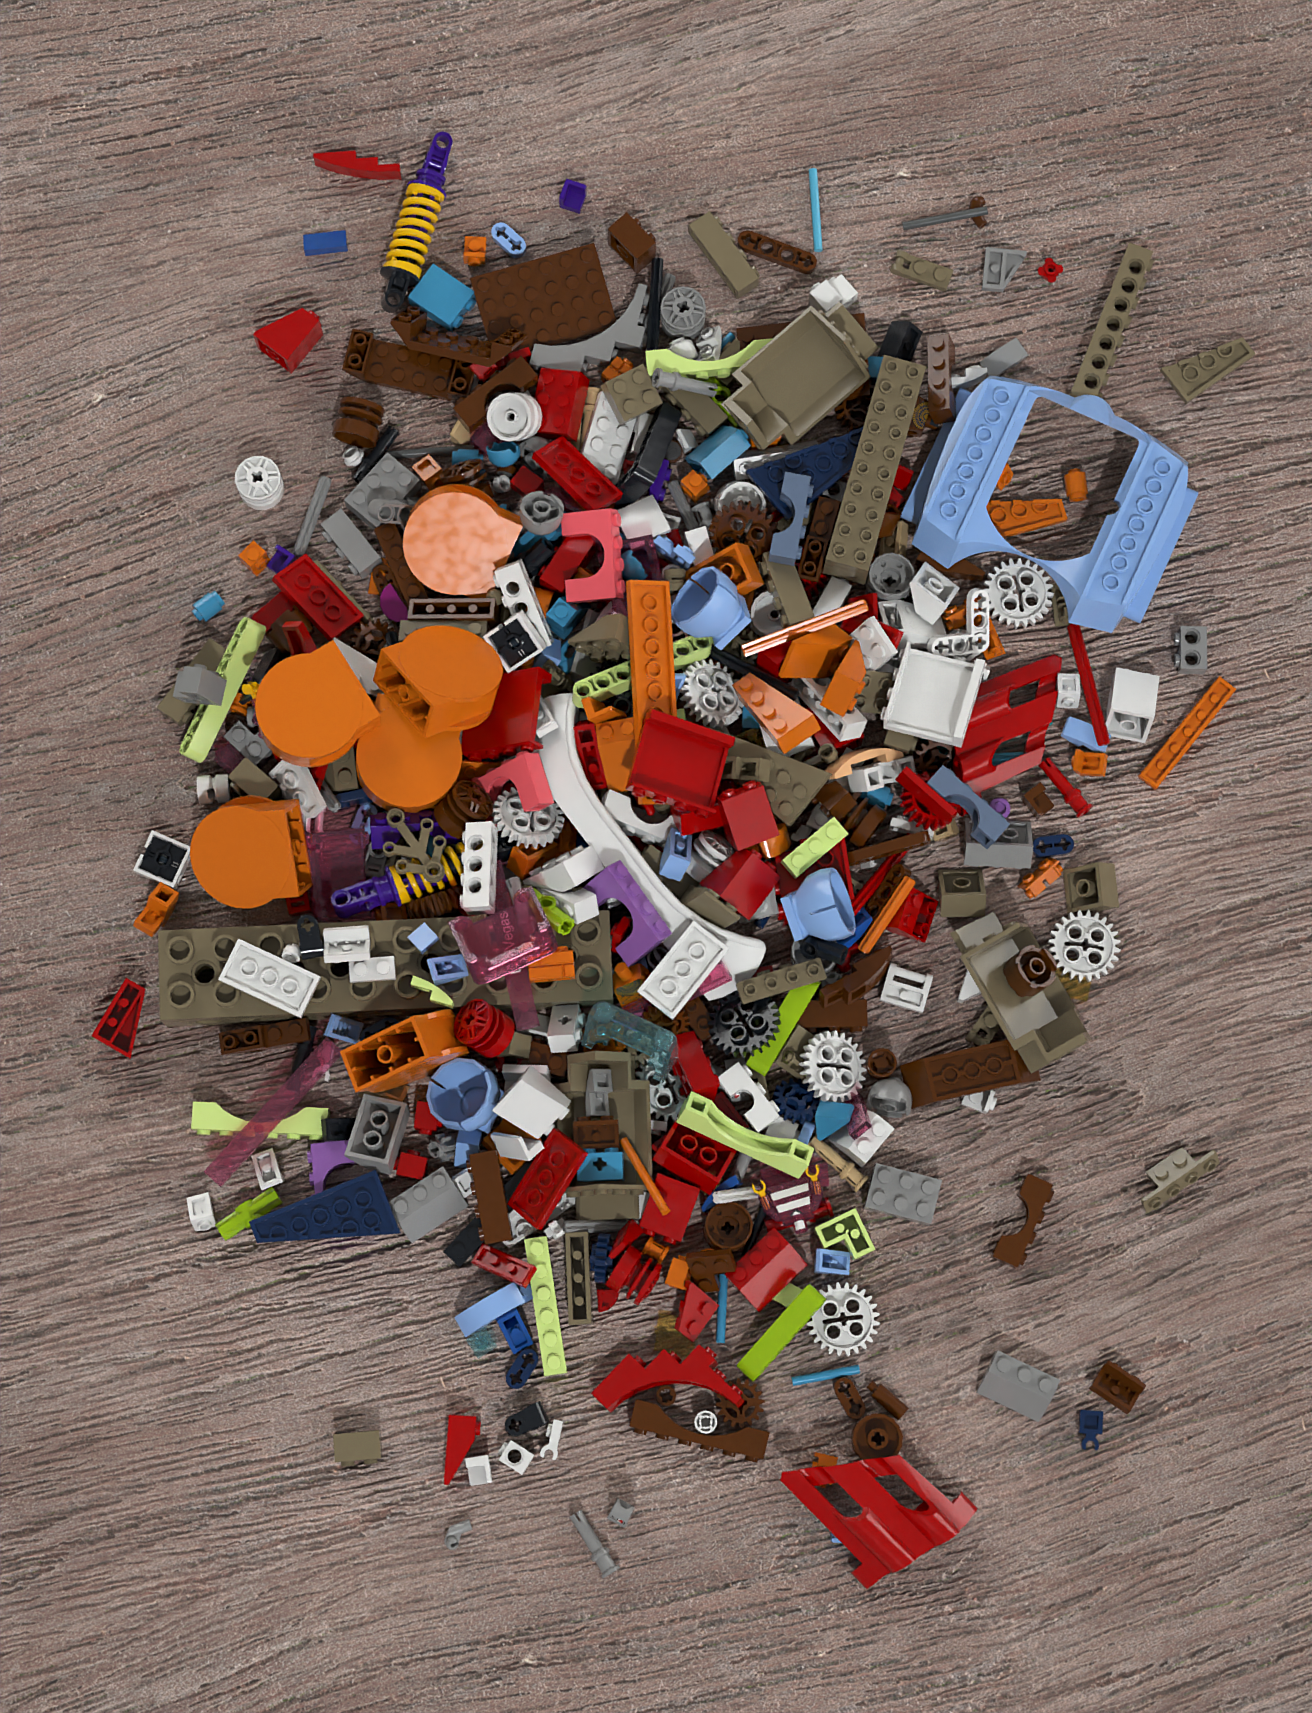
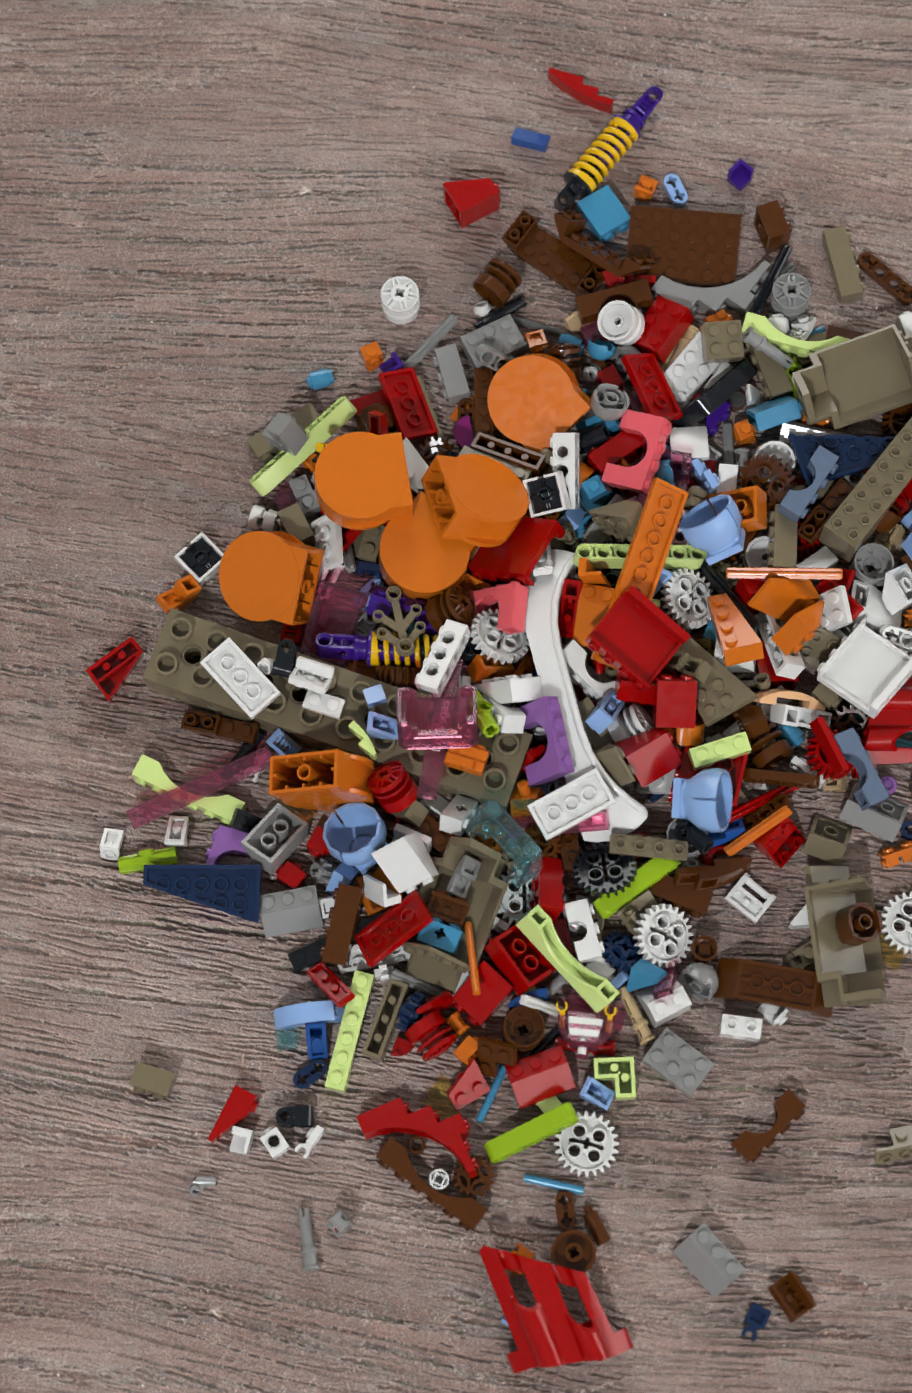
camera: 30 degrees right, 5 degrees down
none -> white brick [719,1014,762,1042]

